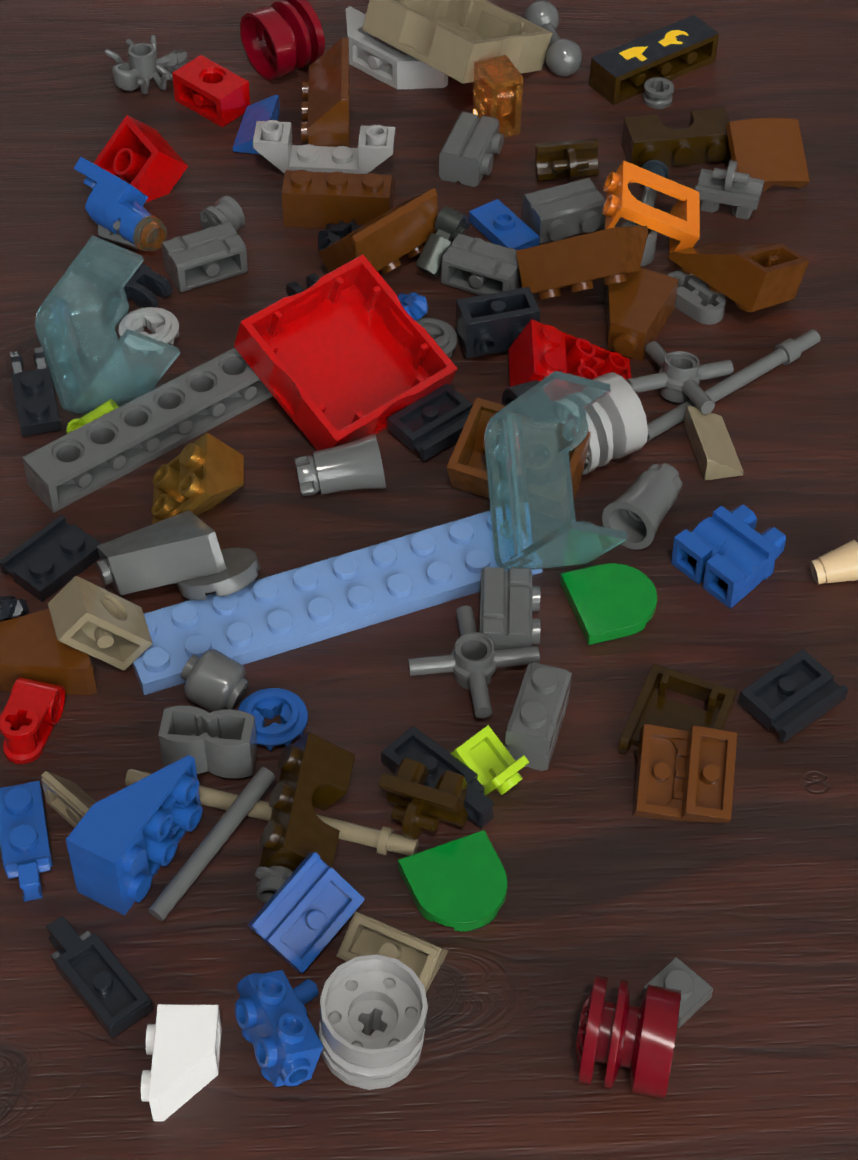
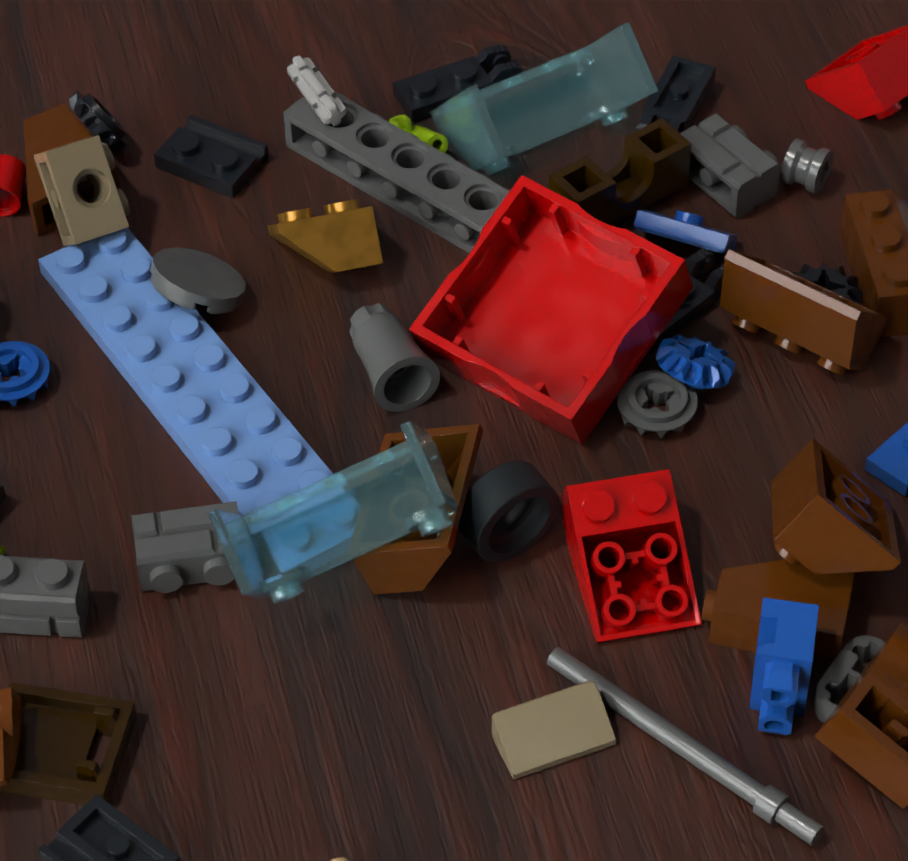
camera: 80 degrees right, 0 degrees up
blue plate [73,157,167,251] -> none
dark grey slope [95,510,227,595] -> none
light grey gear [119,307,179,355] -> none
dark grey head [180,649,249,712] -> none
black plate [387,383,473,461] -> none
dark grey bar [408,606,540,718] -> none
pearl dark grey bar [415,206,470,278] -> none
dark grey brick [441,233,522,296] -> none
black brick [455,287,540,359] -> none
light grey wheel [551,372,648,474] -> none
green tile [560,563,657,645] -> none
dark grey plant [602,463,683,550] -> none
dark grey bar [626,341,734,414] -> none
blue hips [671,504,786,609] -> none
none -> light grey axle [287,55,347,126]
none -> dark brown arch [549,118,692,225]
none -> blue plate [634,210,738,253]
none -> blue hips [749,597,819,735]

